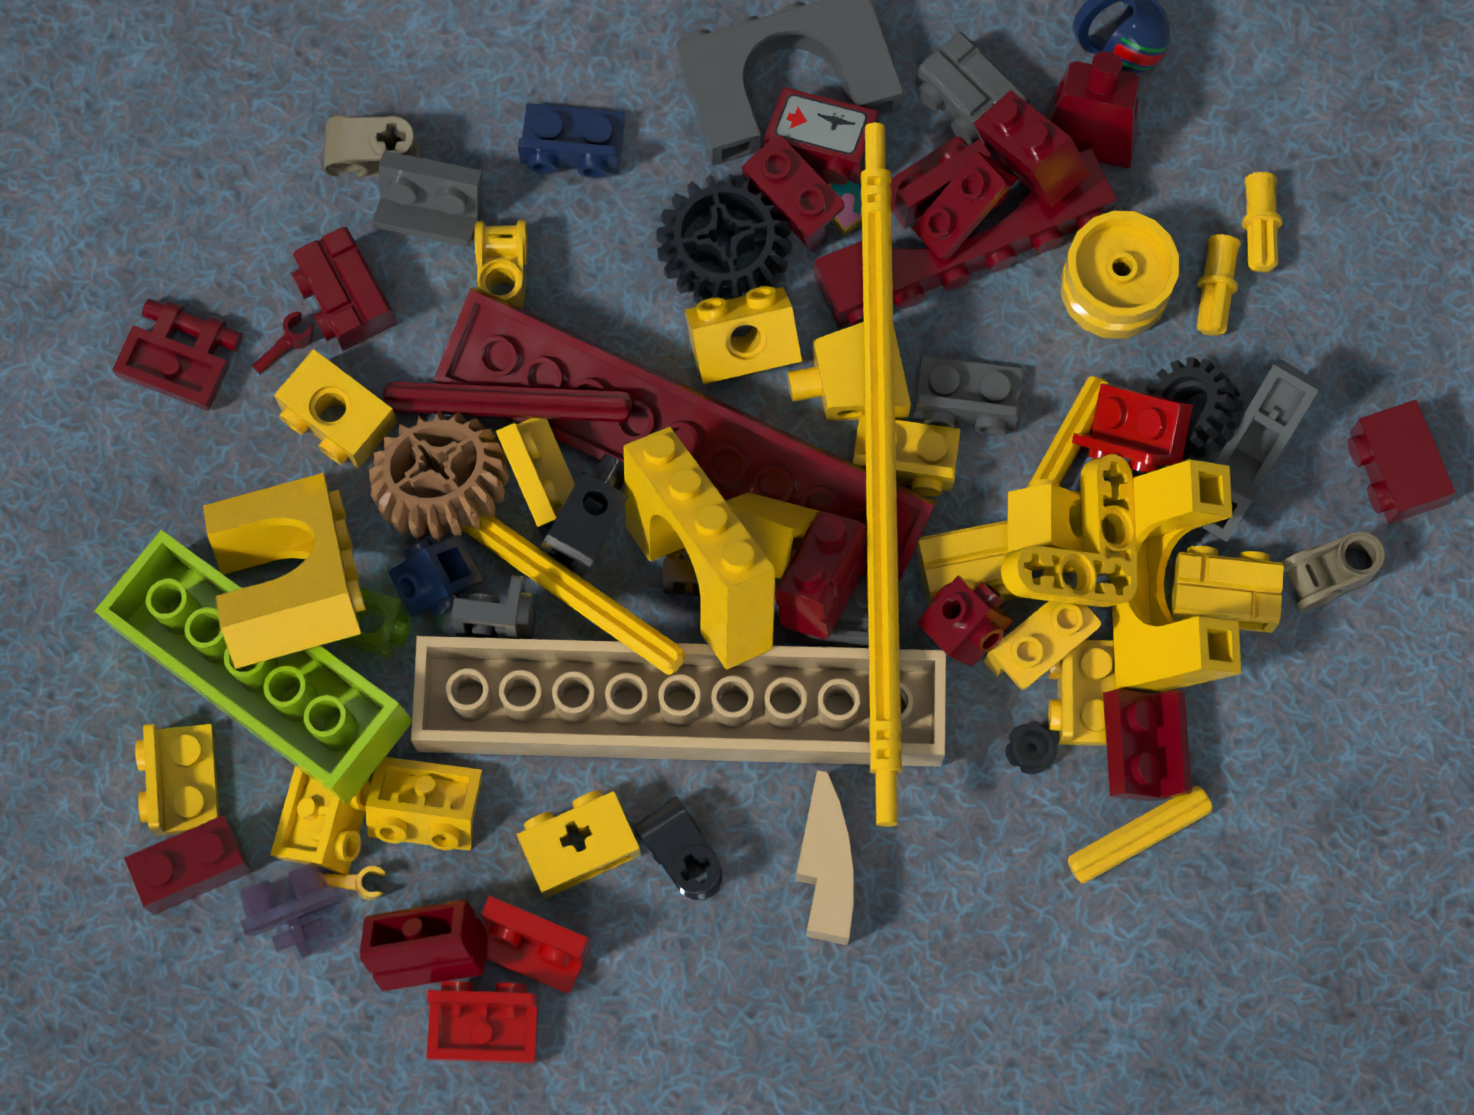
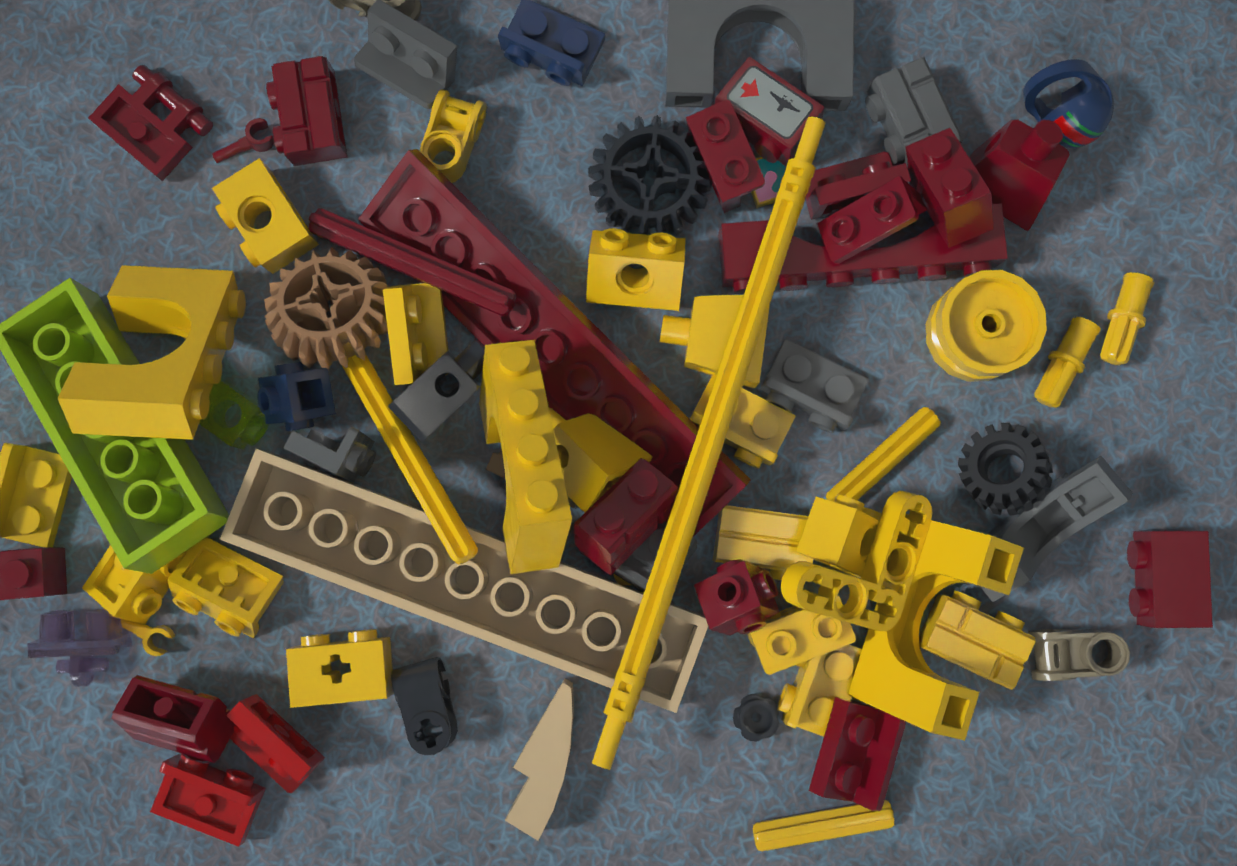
camera: 20 degrees right, 10 degrees up
red bracket [1072,384,1193,473] -> none

